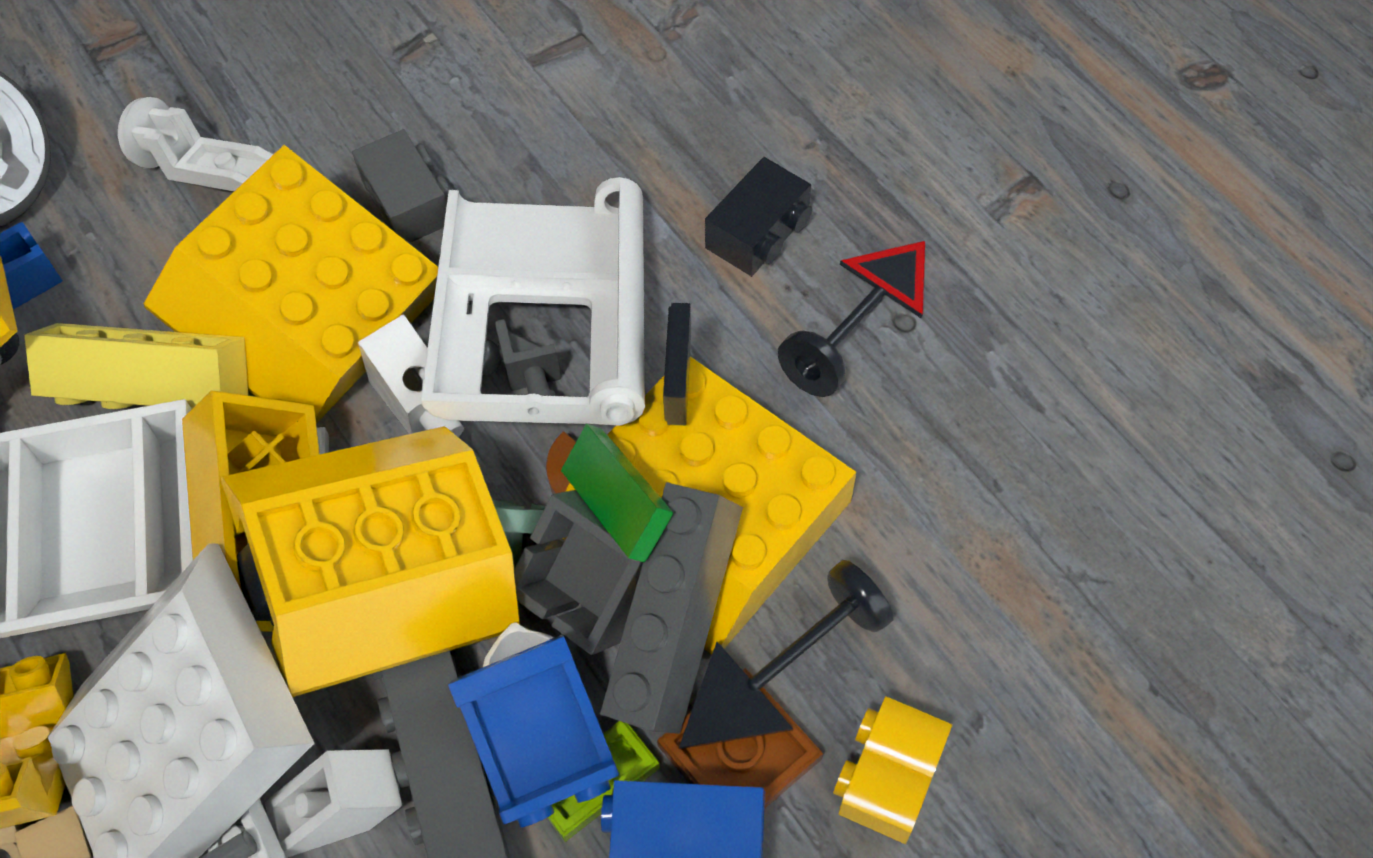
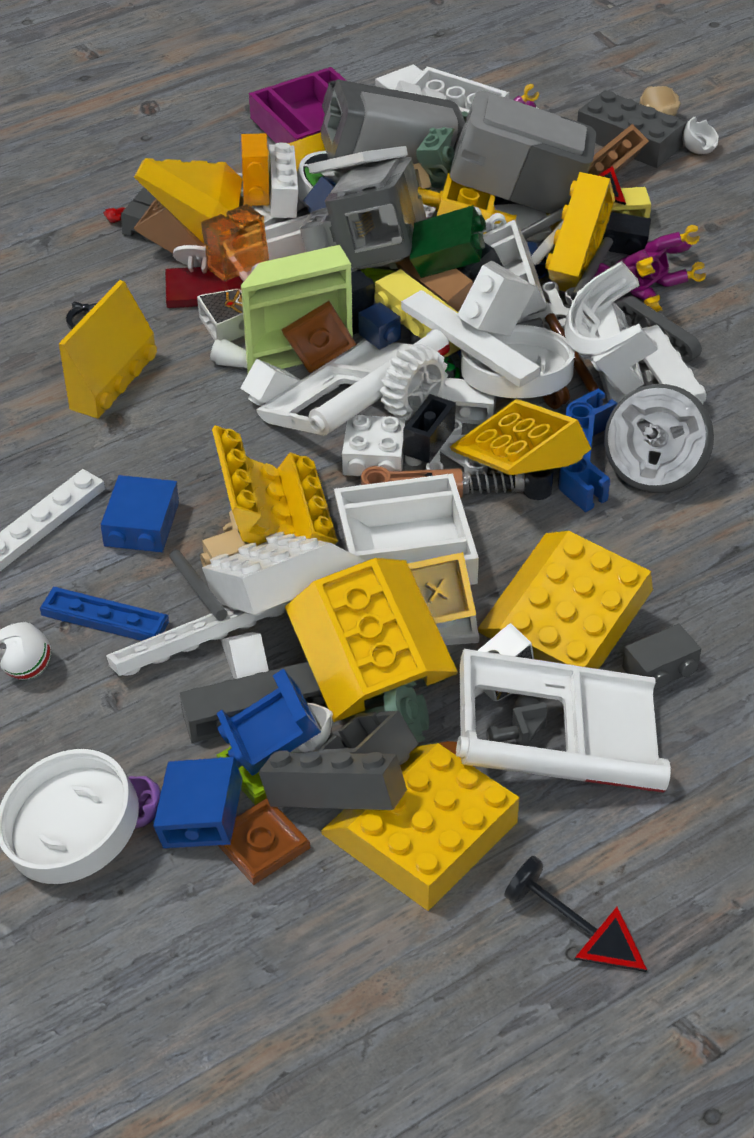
camera: 90 degrees right, 15 degrees down
light yellow brick [24,323,248,409] -> none
white piece [118,97,273,191] -> none
green tile [561,423,673,563] -> none
black tile [663,303,691,426] -> none
black piece [679,560,893,749] -> none
black brick [705,157,812,277] -> none
yellow brick [833,696,953,845] -> none

